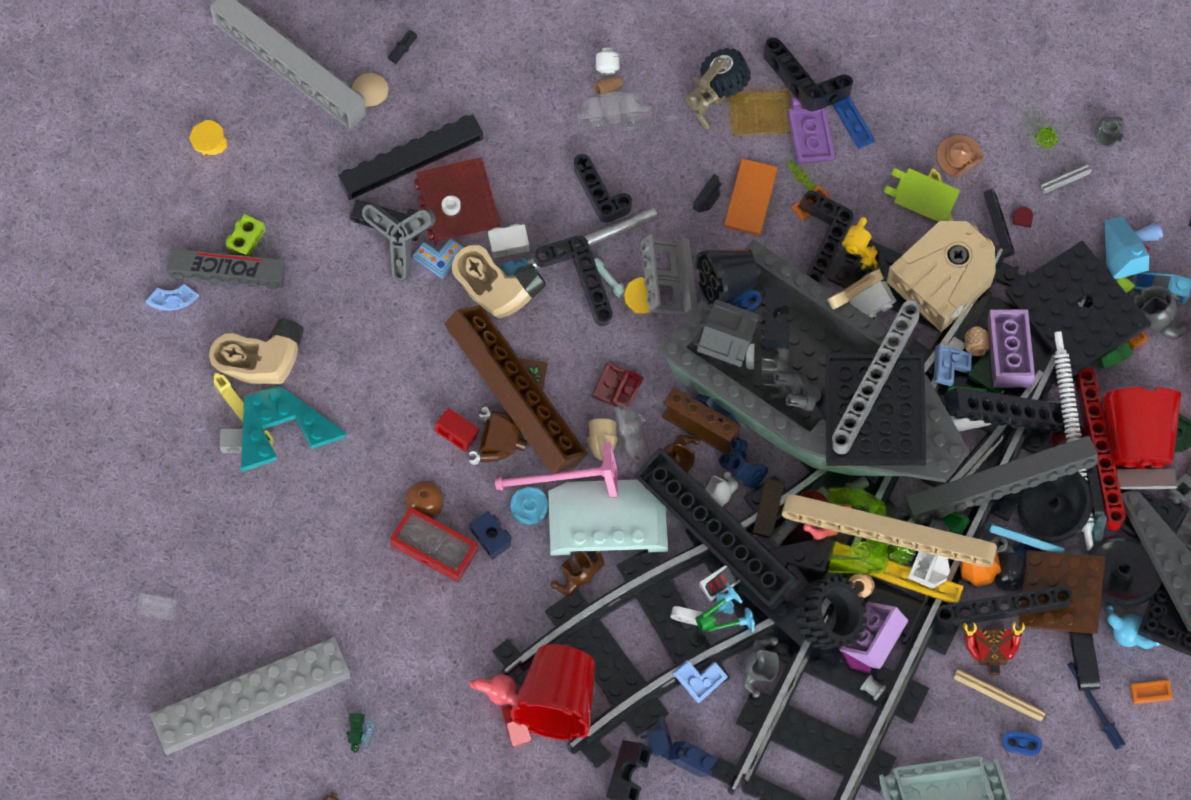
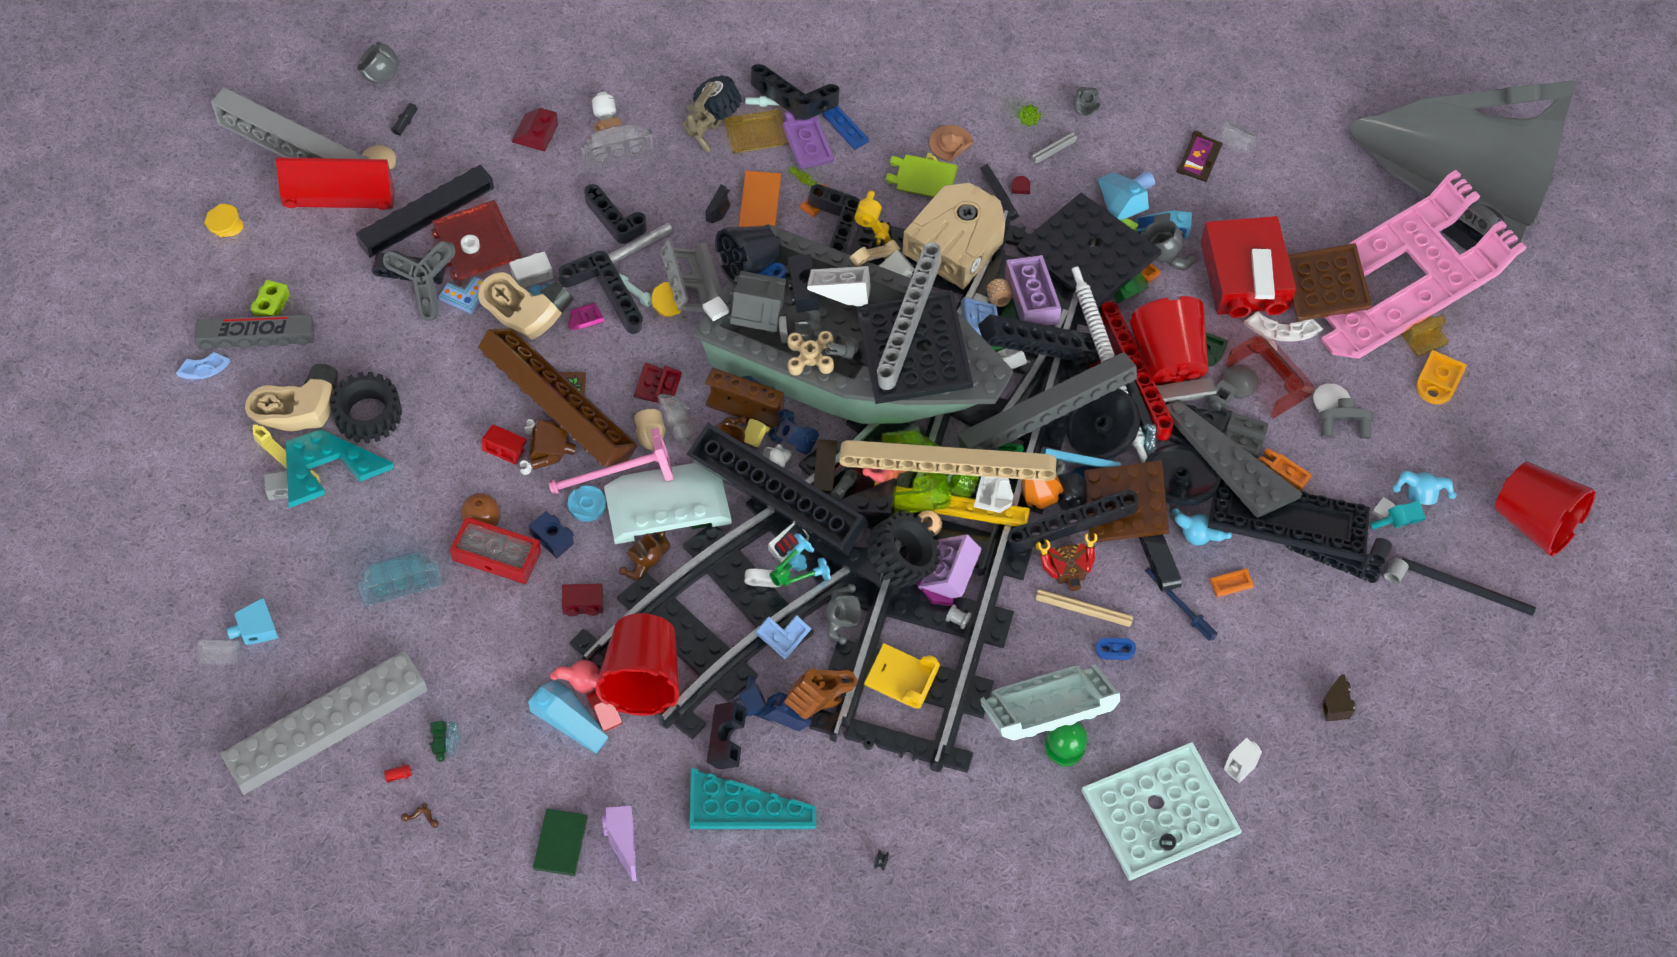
camera: 10 degrees left, 10 degrees down
none -> medium azure torso [226,598,278,645]
none -> red slope [276,157,395,210]
none -> black tyre [330,372,402,443]
none -> clear light blue windscreen [357,552,443,607]
none -> red pin [384,763,412,783]
none -> dark red slope [512,108,558,152]
none -> medium azure wedge [528,680,608,754]
none -> dark red brick [562,583,603,617]
none -> dark pink slope [568,302,604,330]
none -> white tile [703,296,729,321]
none -> light yellow tile [744,419,770,448]
none -> light aqua bar [745,96,779,107]
none -> dark orange piece [784,668,858,719]
none -> tan gear [787,331,834,376]
none -> white slope [807,266,871,306]
none -> yellow door [864,643,940,708]

